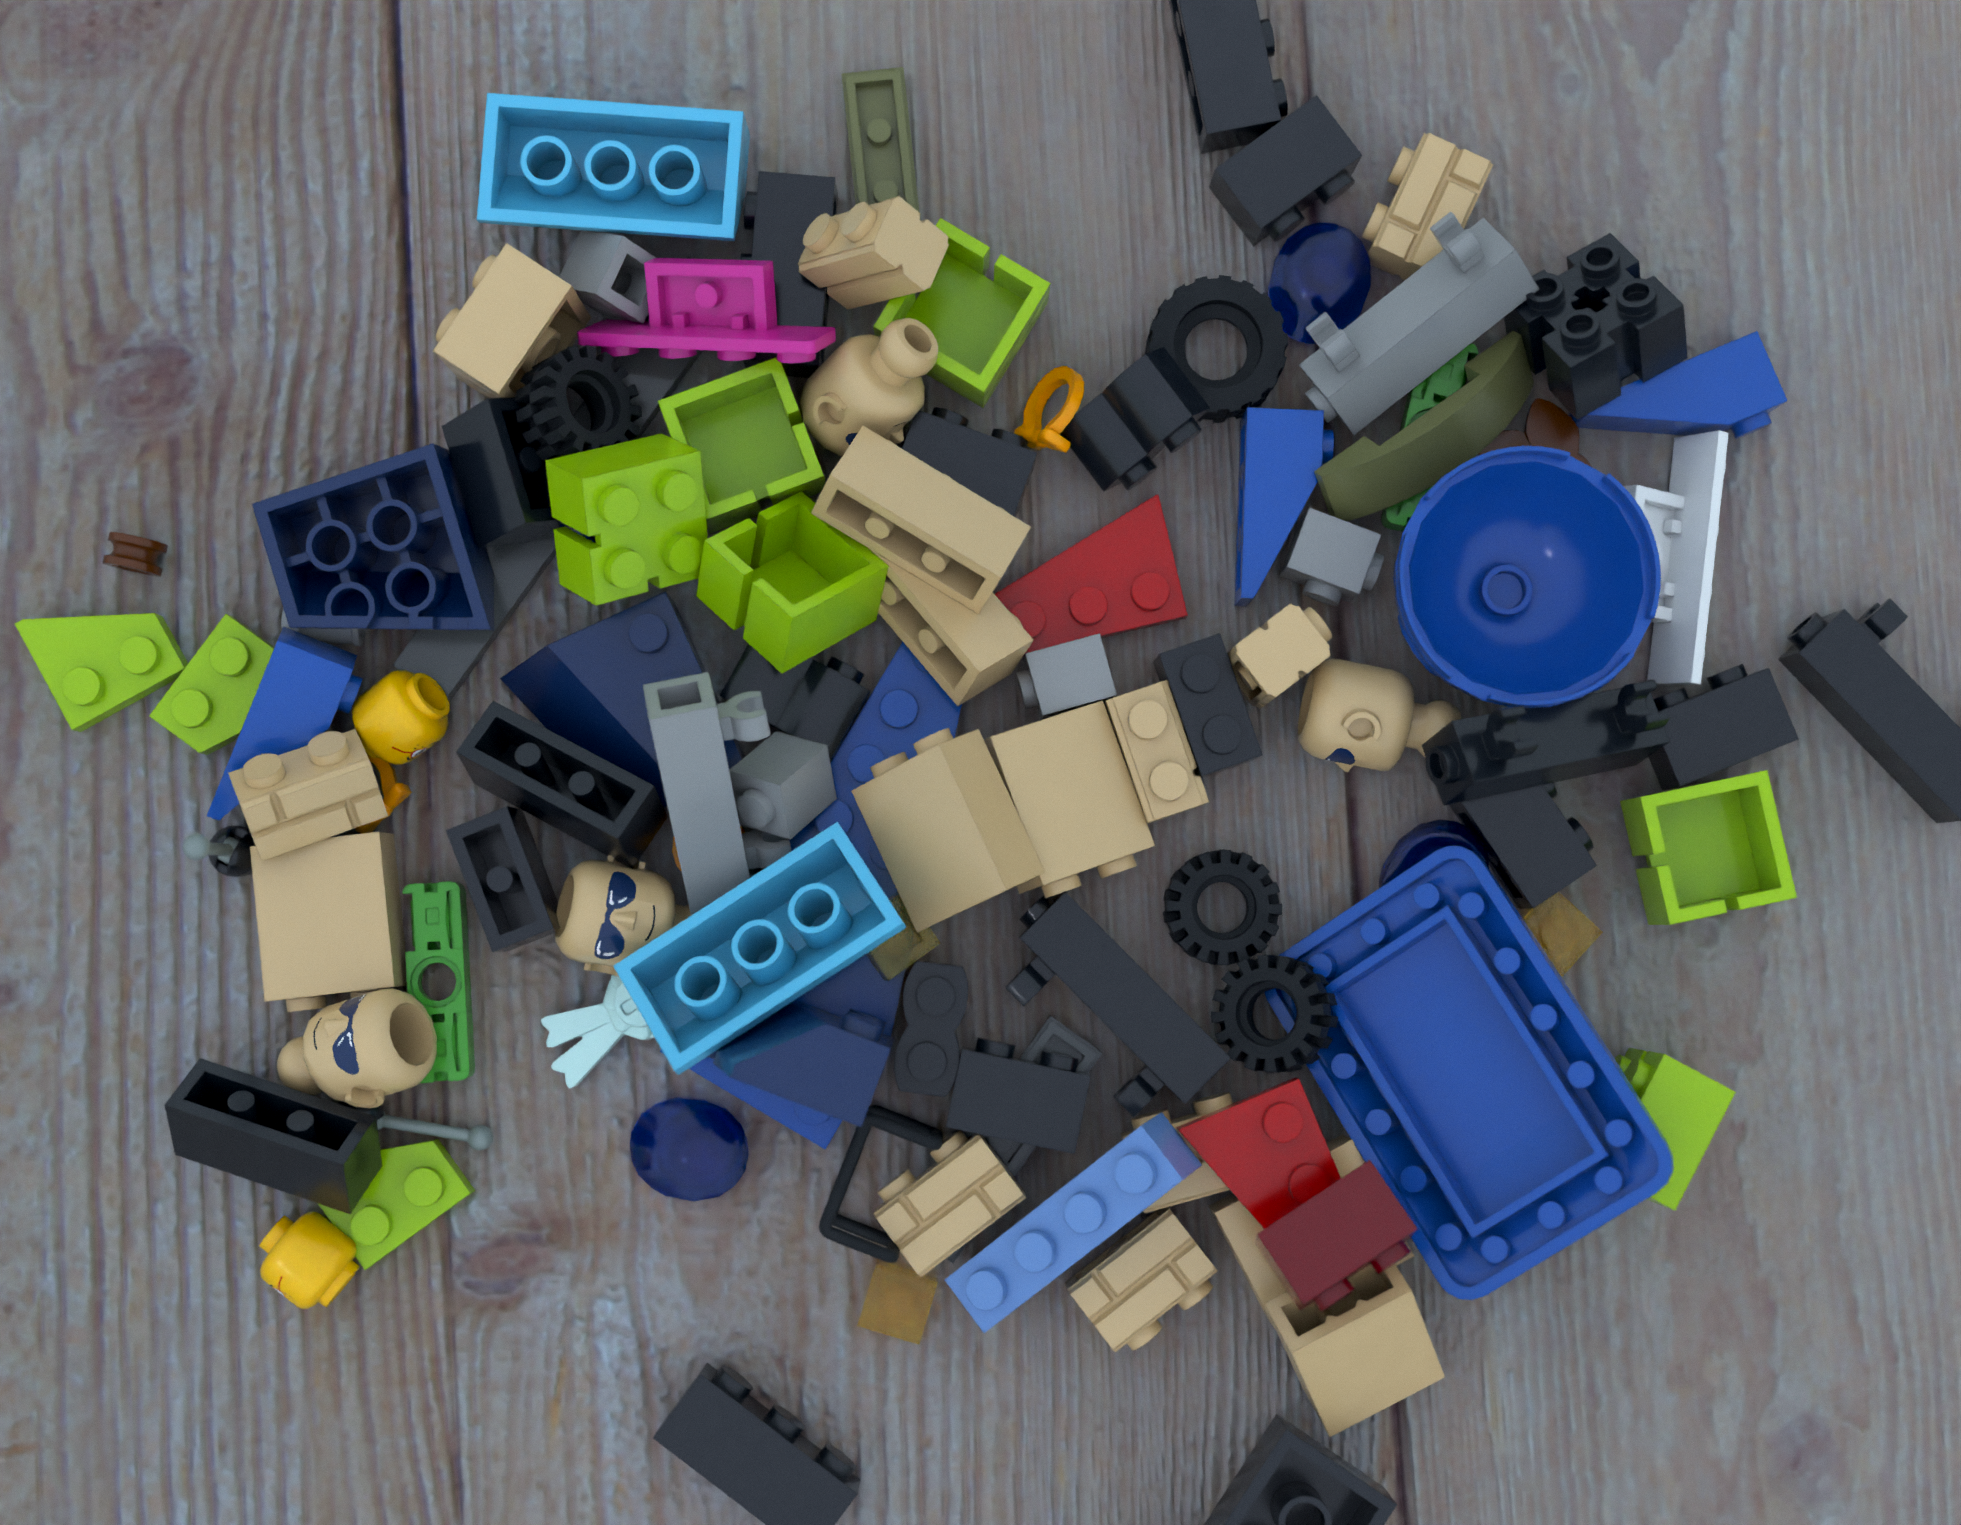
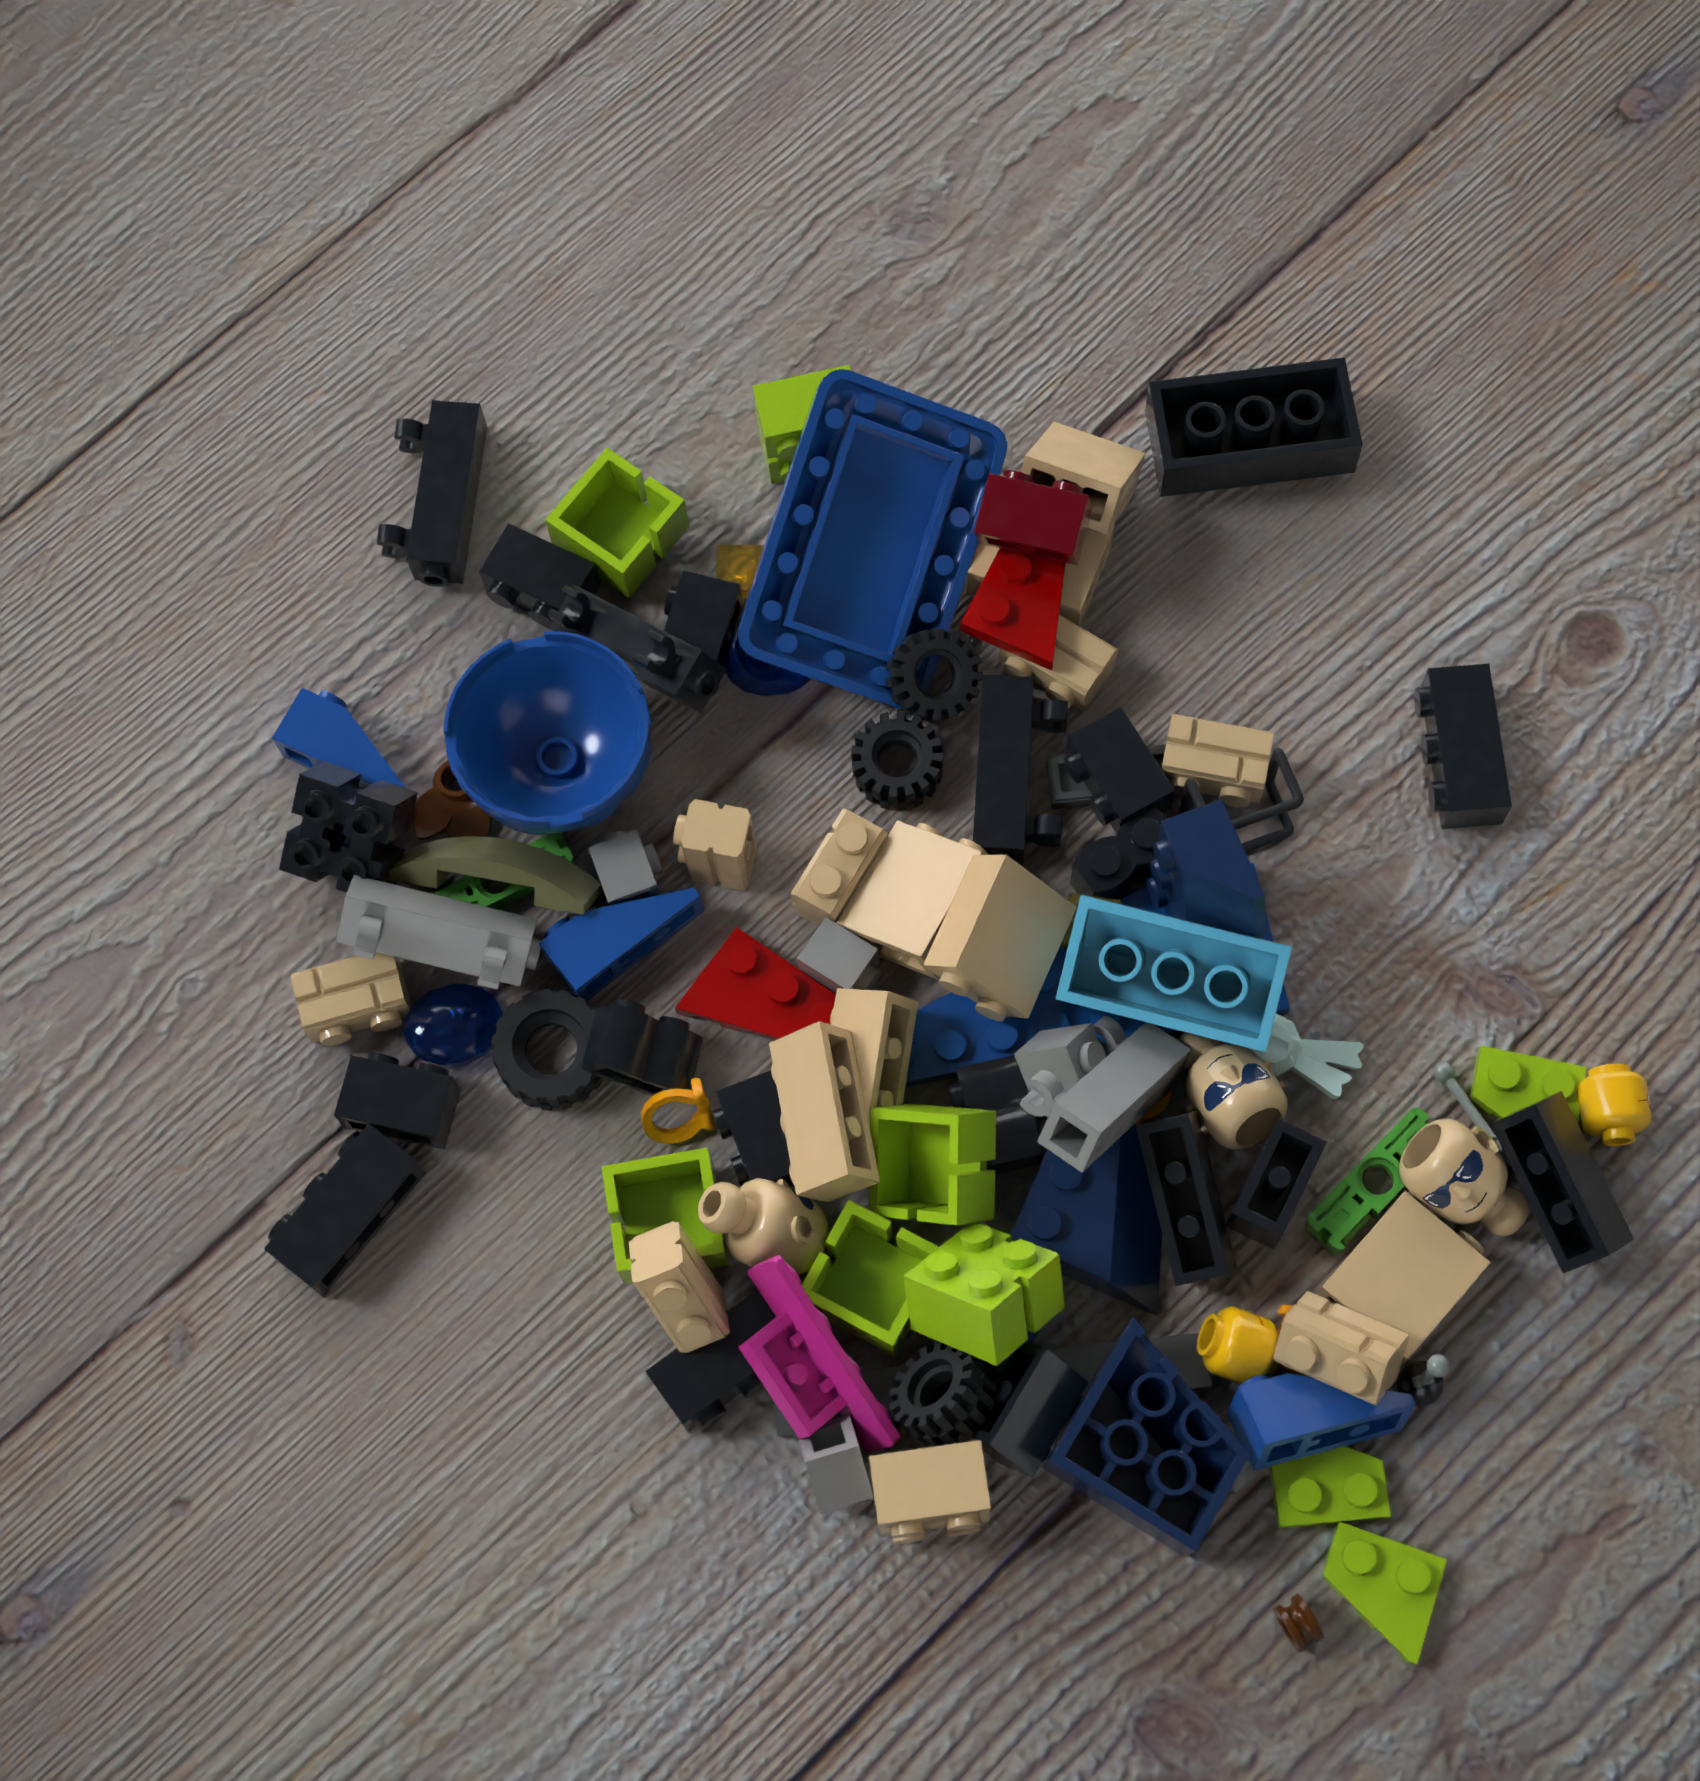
camera: 120 degrees left, 15 degrees down
medium azure slope [477,93,750,241] -> none
clear blue hat [630,1097,749,1202] -> none
olive tile [841,67,920,213] -> none
clear yellow plate [857,1260,938,1345] -> none
medium blue brick [945,1112,1202,1333] -> none
tan brick [1065,1207,1218,1352] -> none
black brick [1153,633,1263,778] -> none
tan piece [1298,659,1461,772] -> none
white bracket [1624,430,1729,686] -> none

